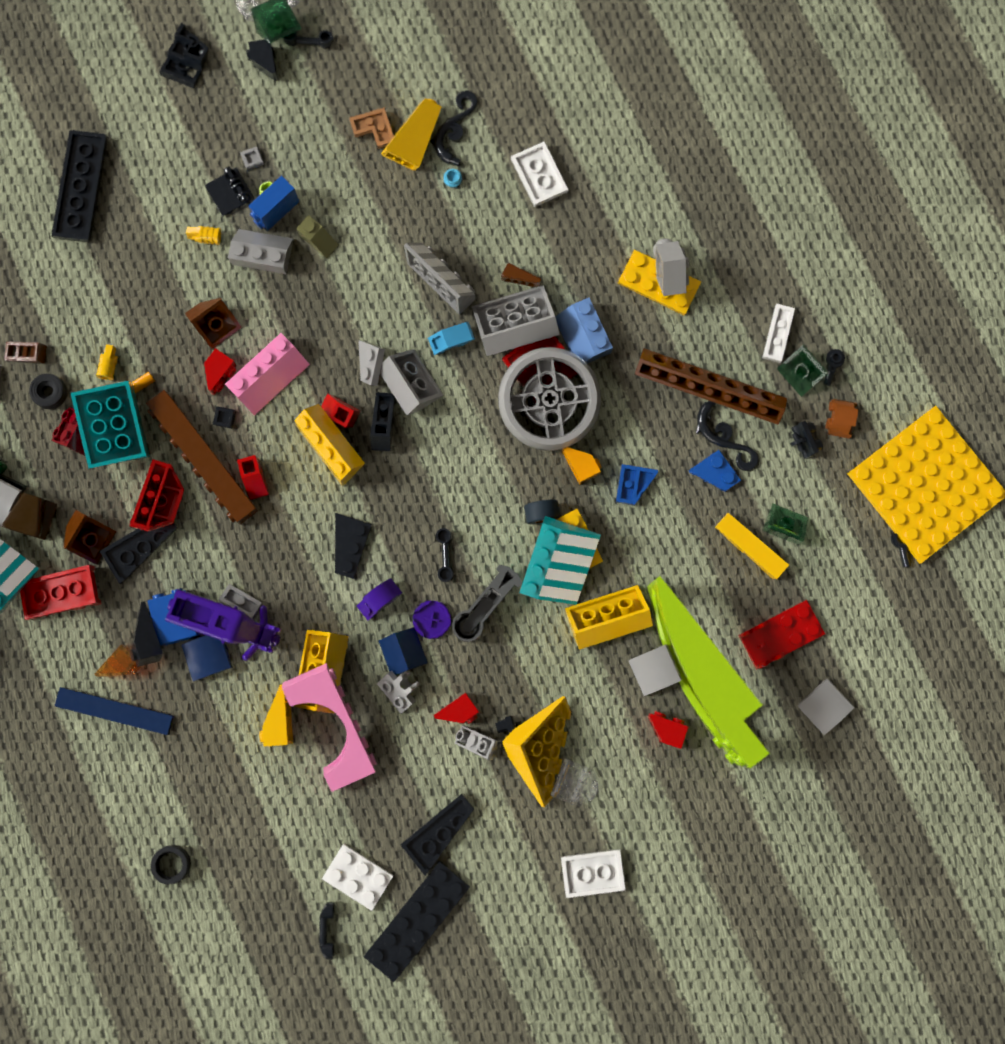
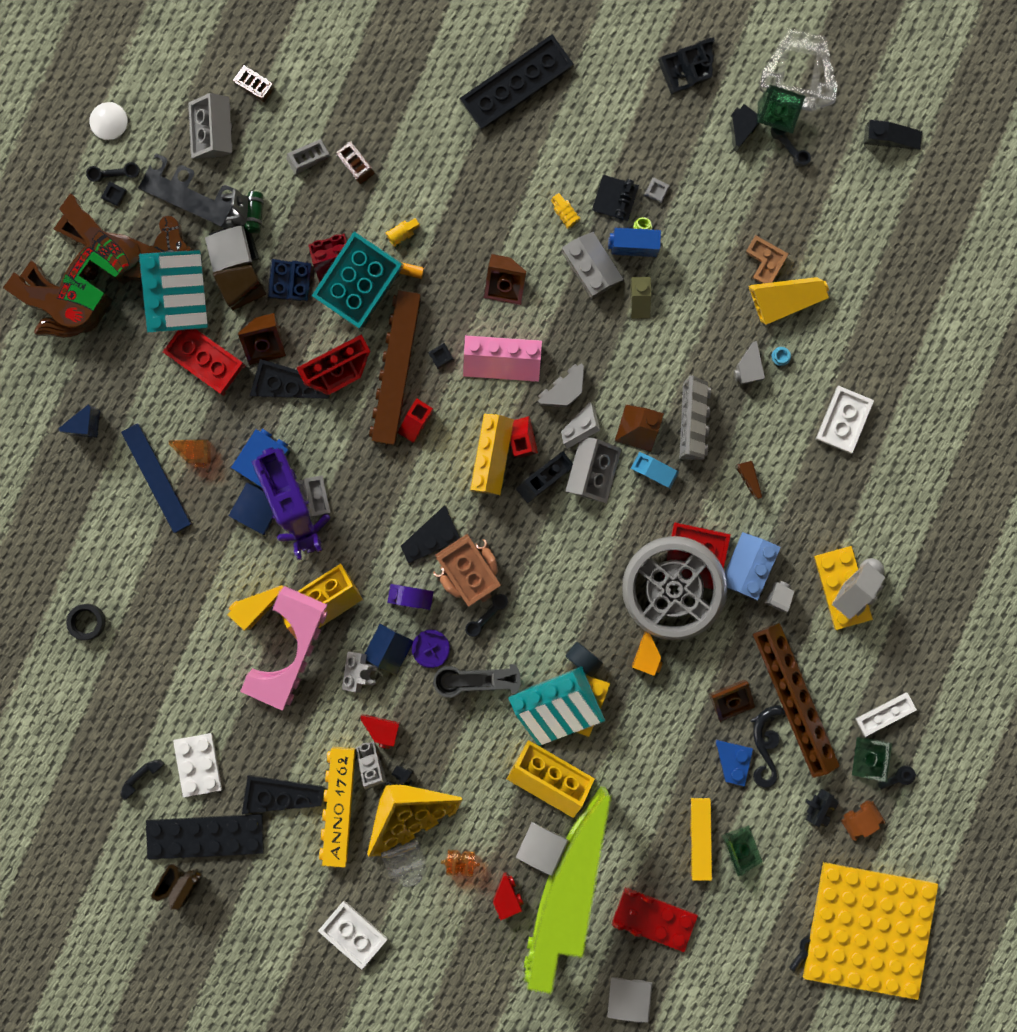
camera: 50 degrees right, 5 degrees up
black tyre [29,374,67,409] -> none
black slope [130,602,163,667] -> none
red slope [204,348,237,395] -> none
black plant [429,90,478,166] -> none
light grey slope [472,285,560,356] -> none
blue wing [616,464,658,505] -> none
none -> dark blue slope [58,404,100,438]
none -> dark brown piece [151,864,202,911]
none -> dark blue slope [267,259,311,301]
none -> yellow brick [319,747,356,867]
none -> nougat torso [433,534,501,607]
none -> clear orange wheel [441,850,480,877]
none -> light grey slope [537,363,584,407]
none -> reddish brown slope [615,405,664,452]
none -> reddish brown slope [708,680,755,722]
none -> light grey slope [734,341,765,385]
none -> light grey slope [764,581,794,612]

